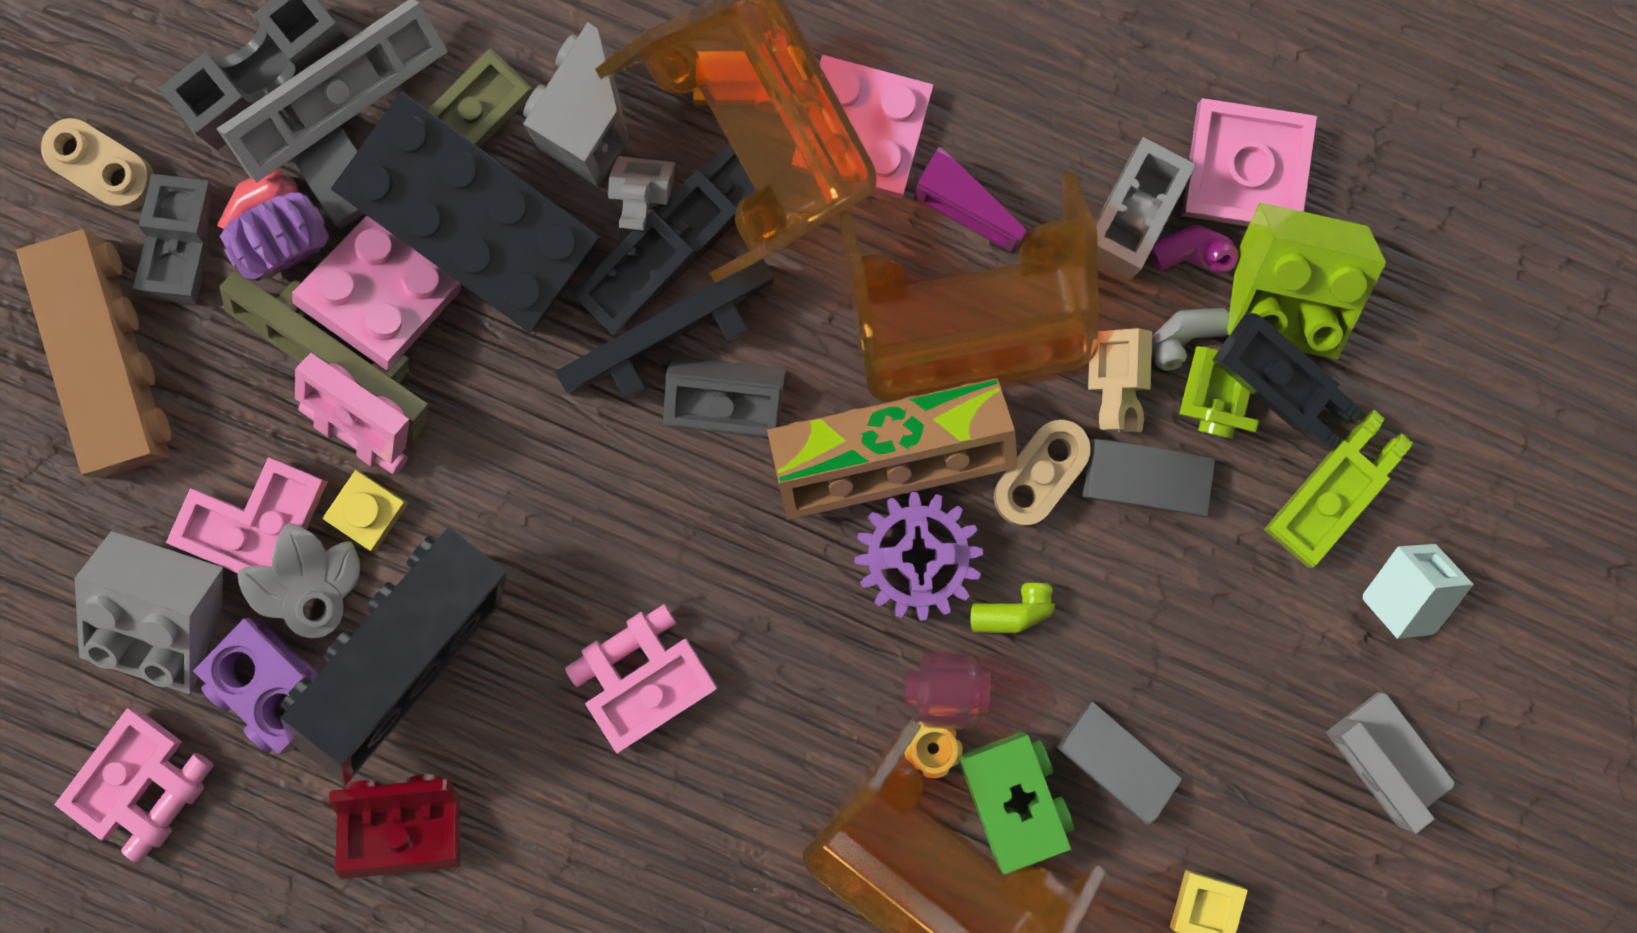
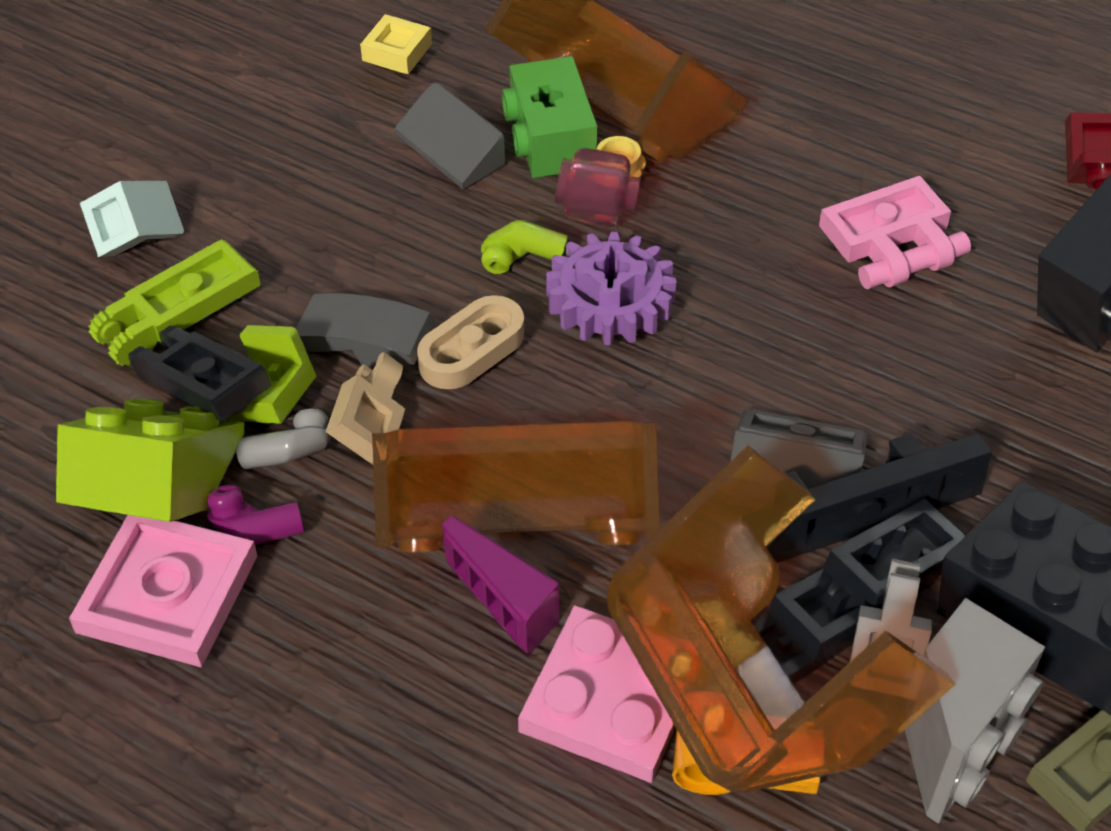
camera: 170 degrees left, 35 degrees down
medium nougat brick [767,378,1018,520] -> none
light grey brick [1079,137,1196,281] -> none
light grey panel [1325,692,1454,834] -> none

